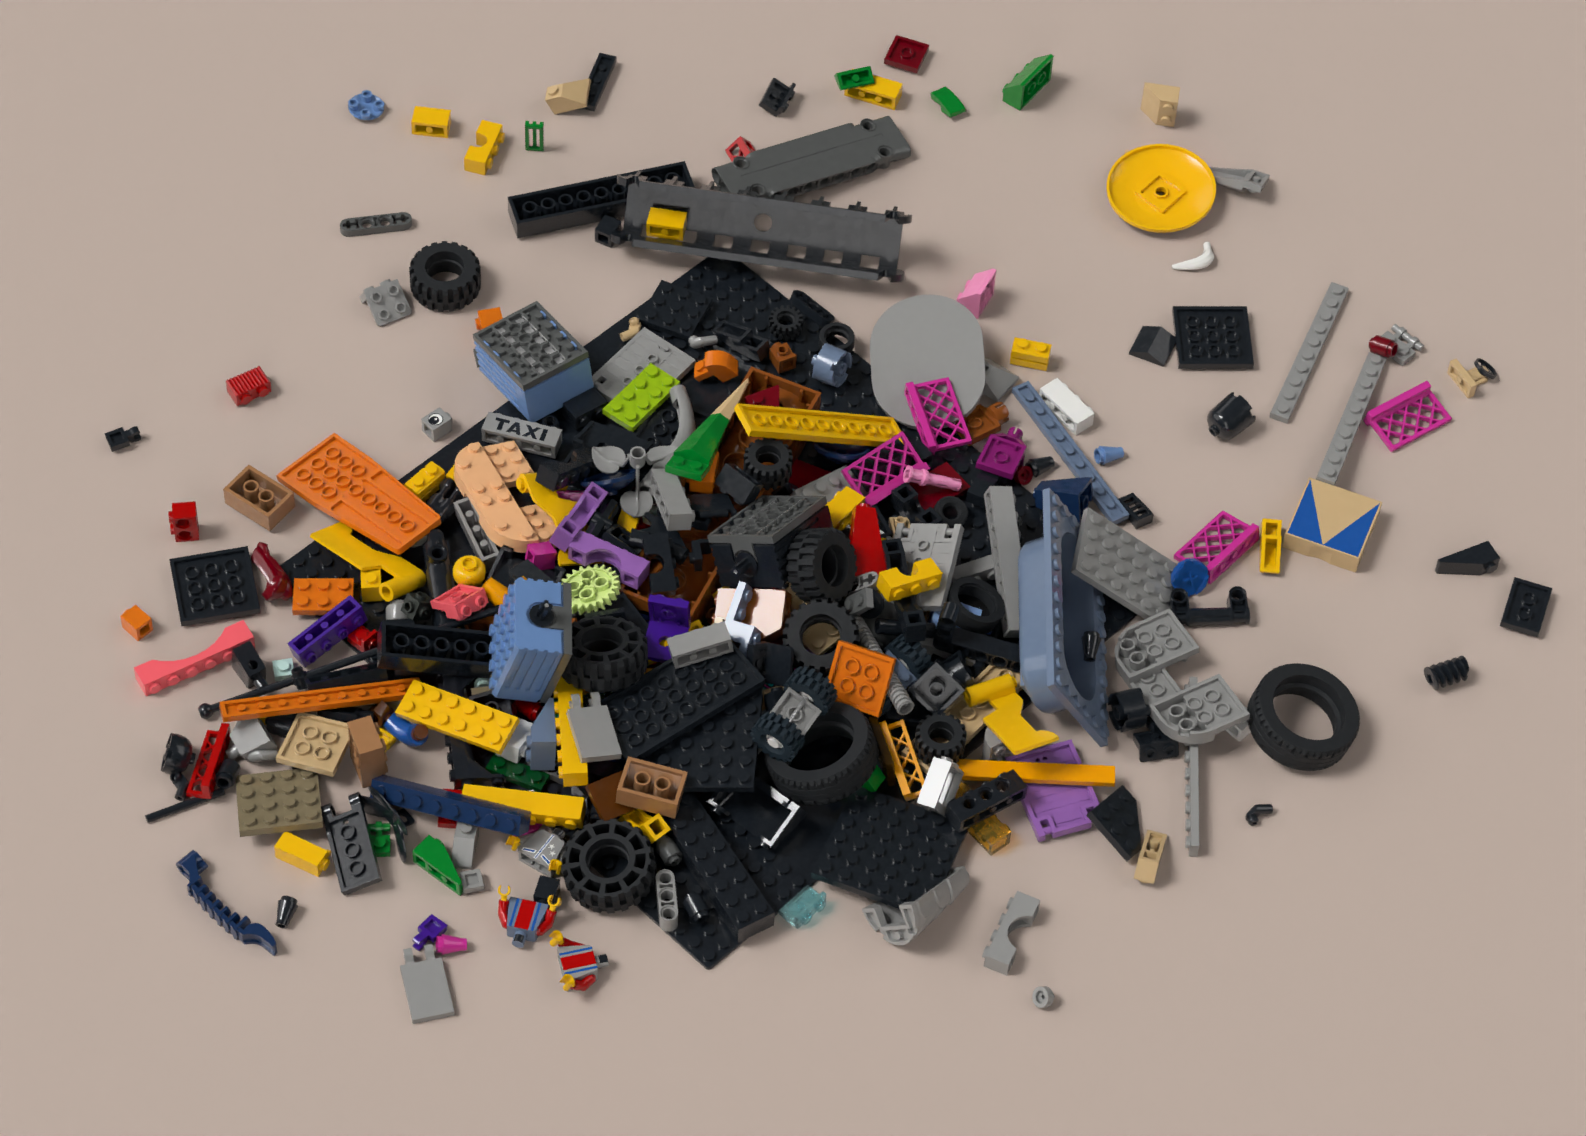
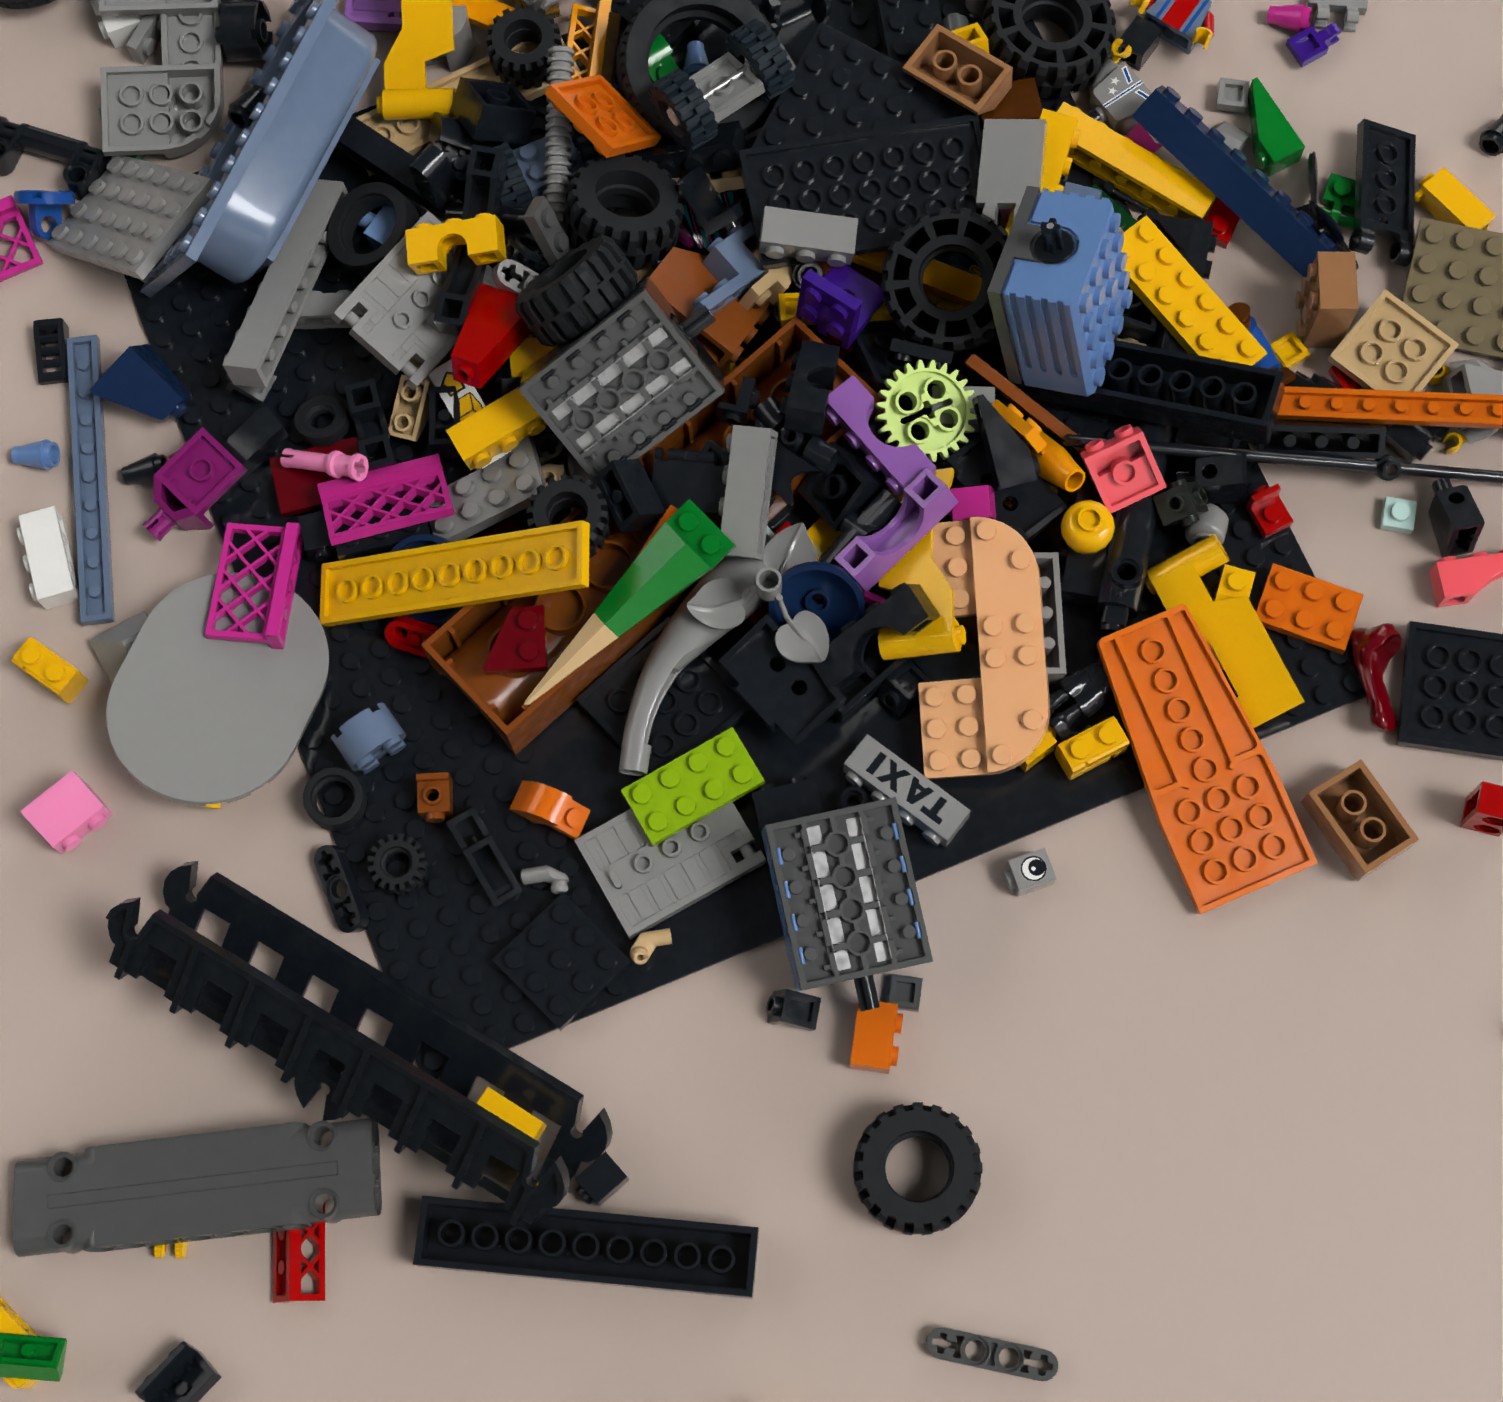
camera: 150 degrees left, 20 degrees up
red brick [226,366,271,406] -> none
dark purple brick [287,595,368,668] -> none
light grey bracket [359,279,411,326] -> none
dark orange plate [953,402,1009,446] -> none

